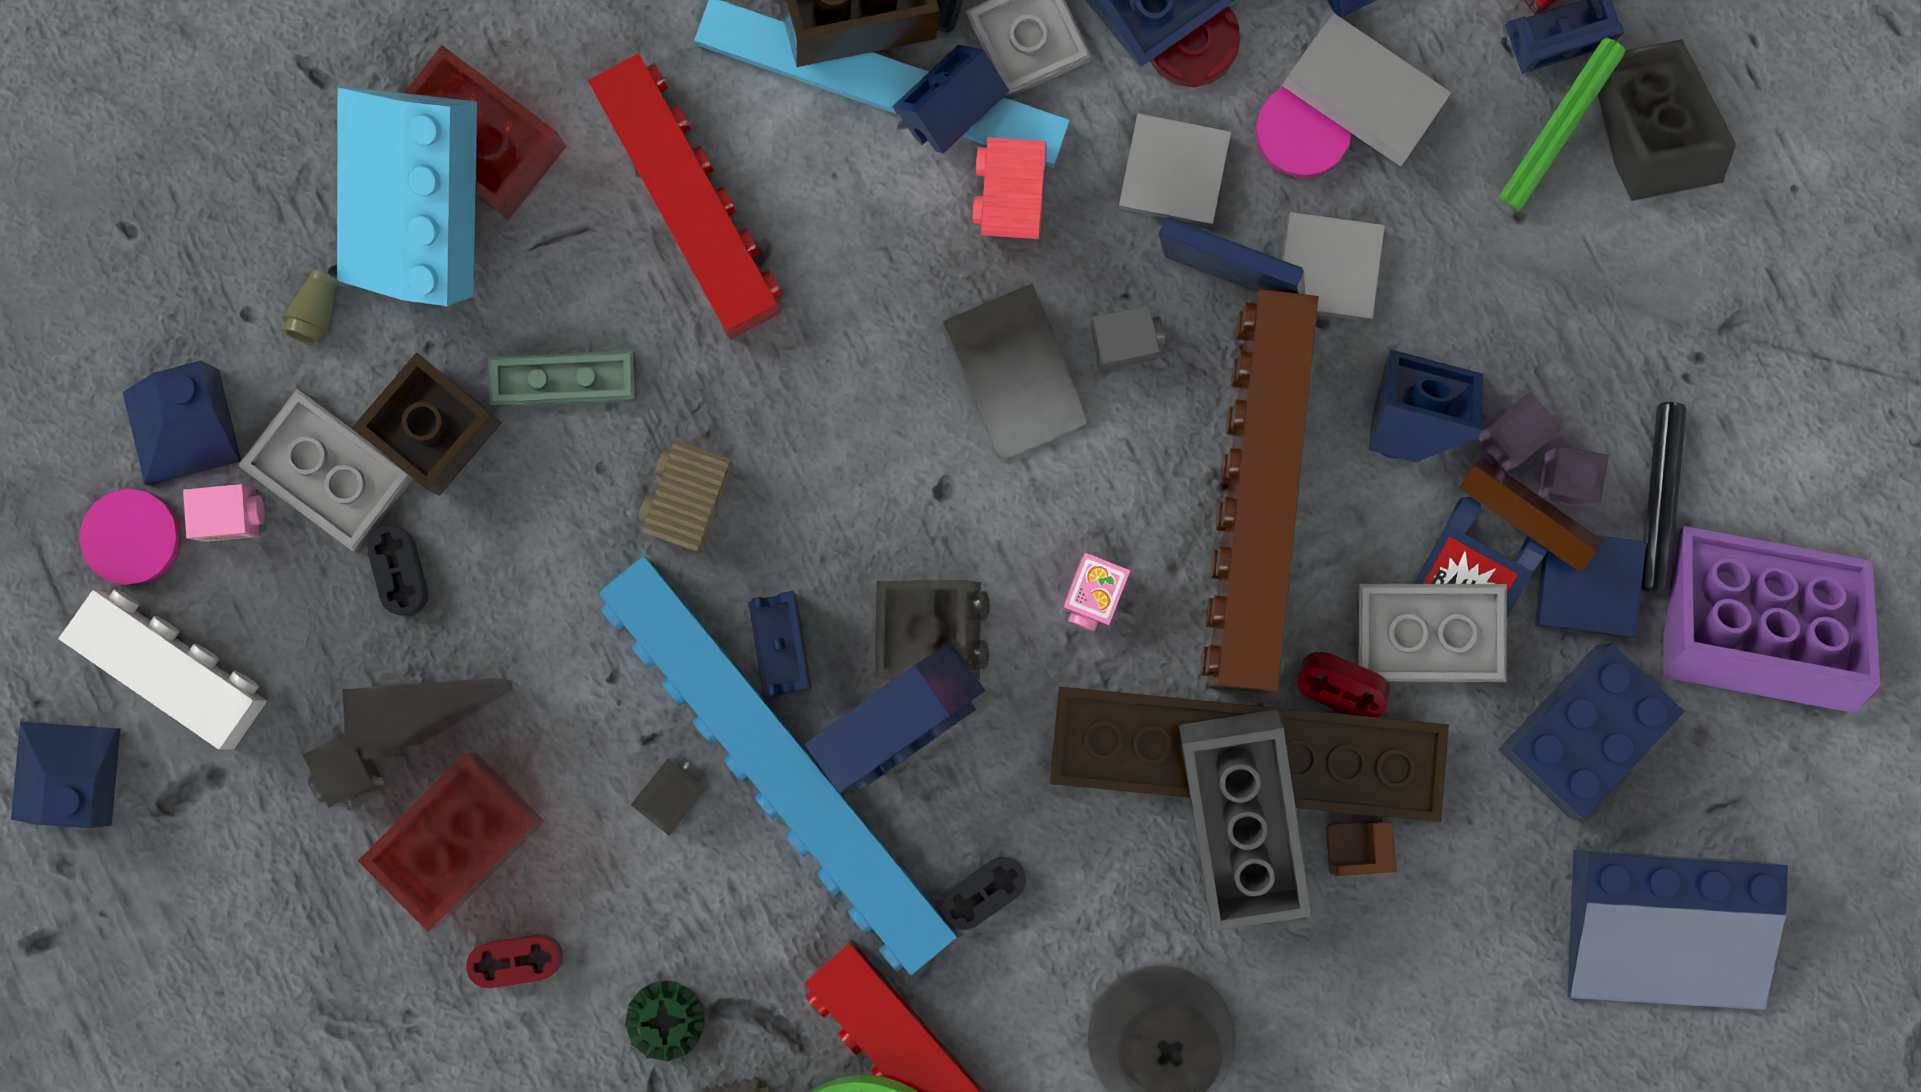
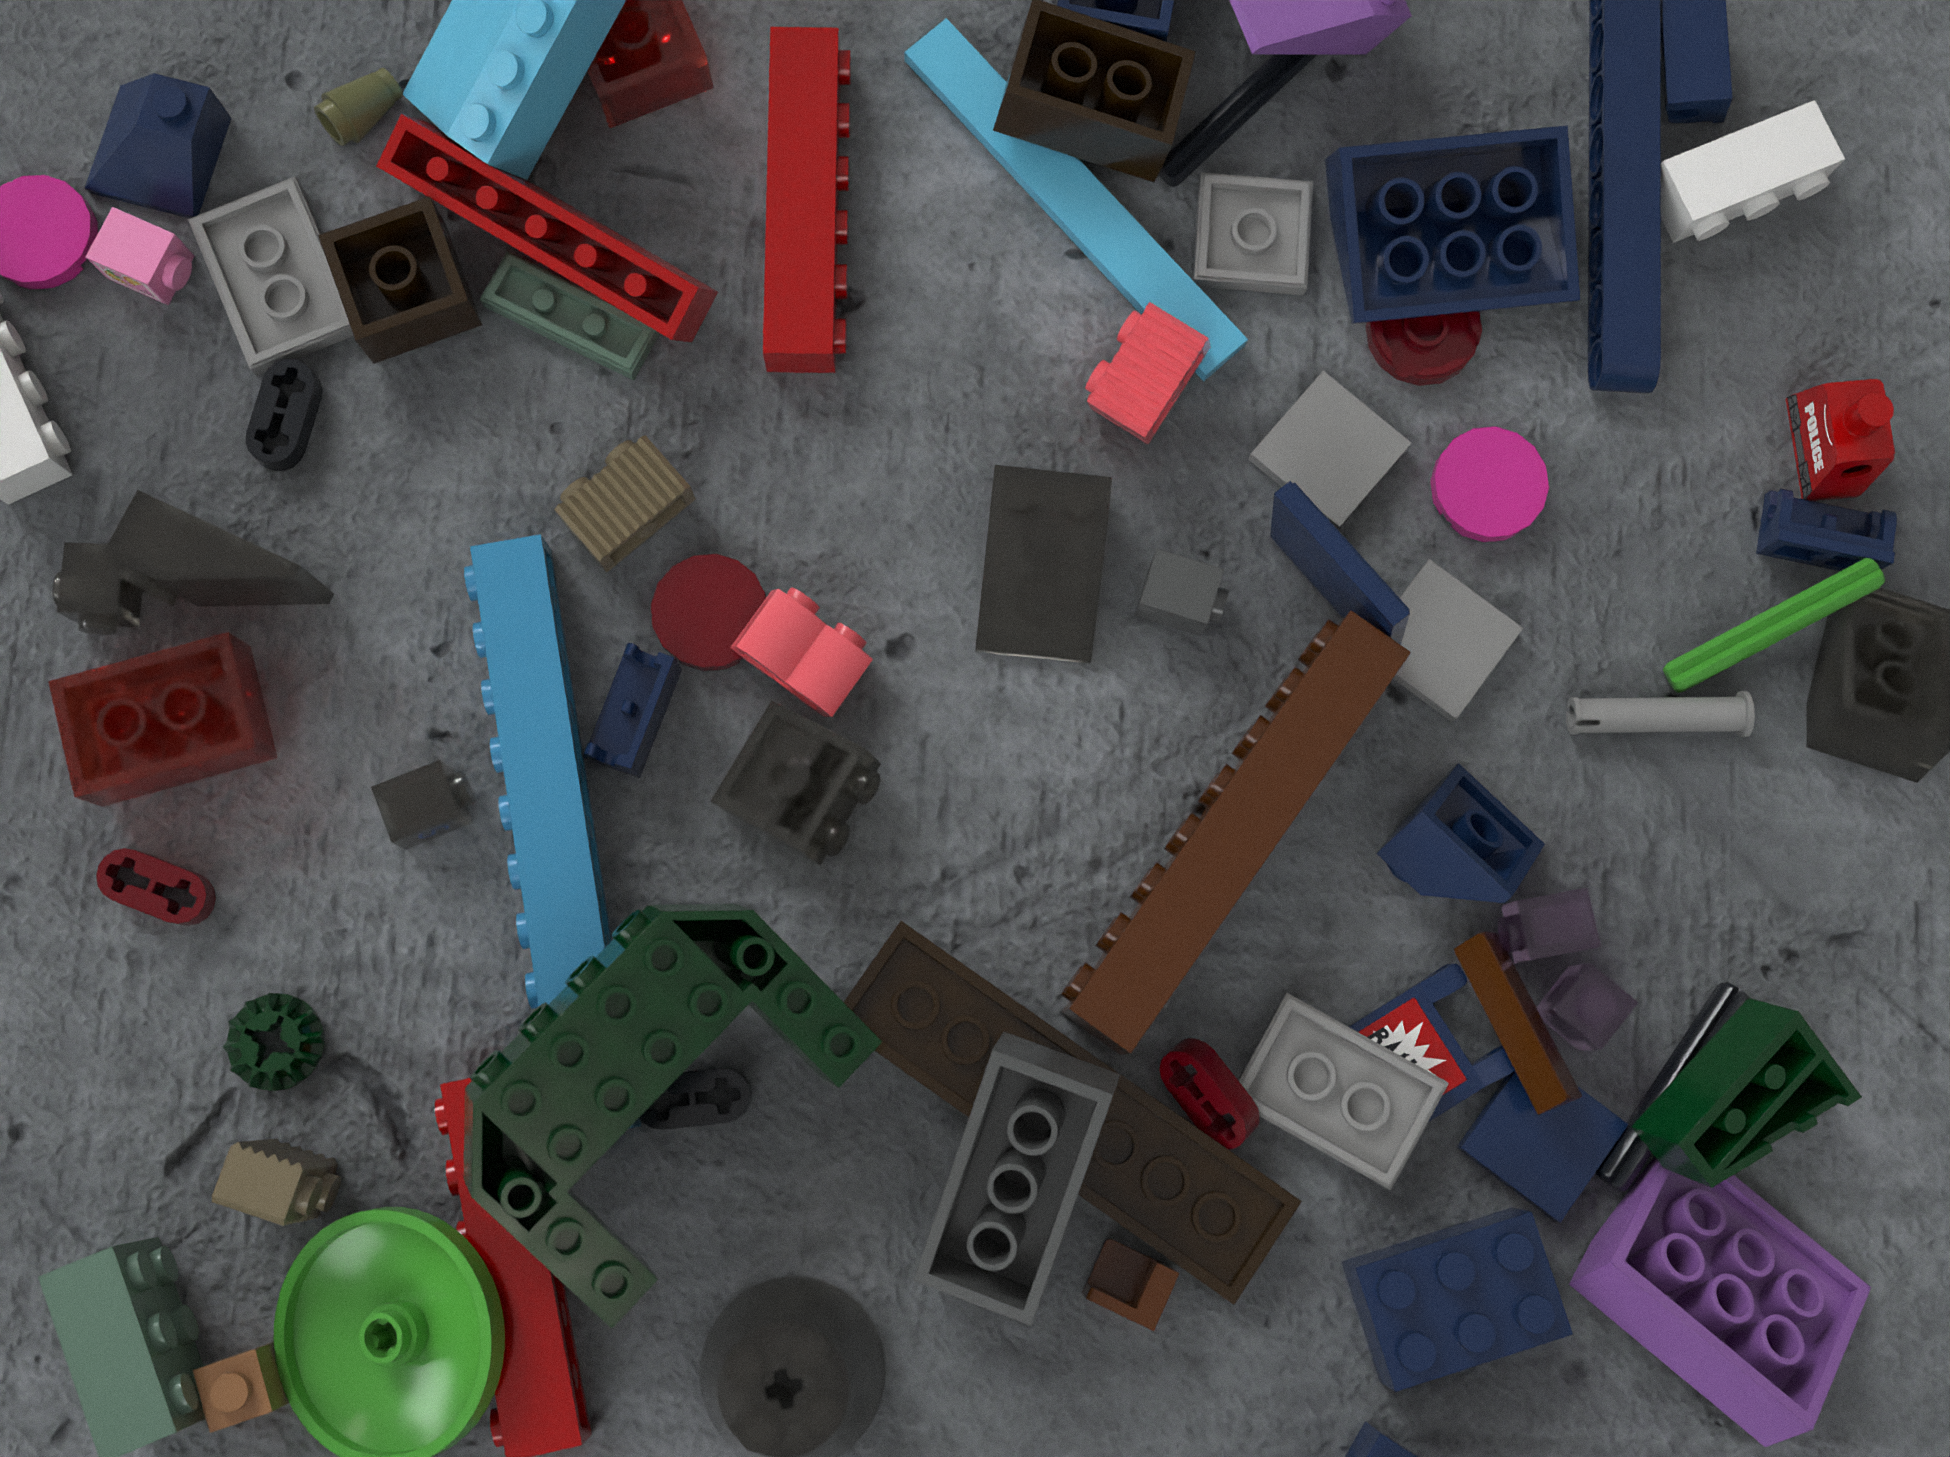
camera: 25 degrees right, 5 degrees down
dark blue brick [805,642,985,793] -> none
dark blue hinge [892,45,1009,154] -> none
bright pink brick [1061,553,1131,632] -> none
light grey tile [1282,13,1451,166] -> none
none -> red brick [376,114,718,342]
none -> dark green wedge [463,904,882,1329]
none -> dark red tile [651,554,766,671]
none -> coral brick [730,587,873,717]
none -> light grey pin [1566,691,1755,737]
none -> dark green wedge [1631,998,1862,1188]

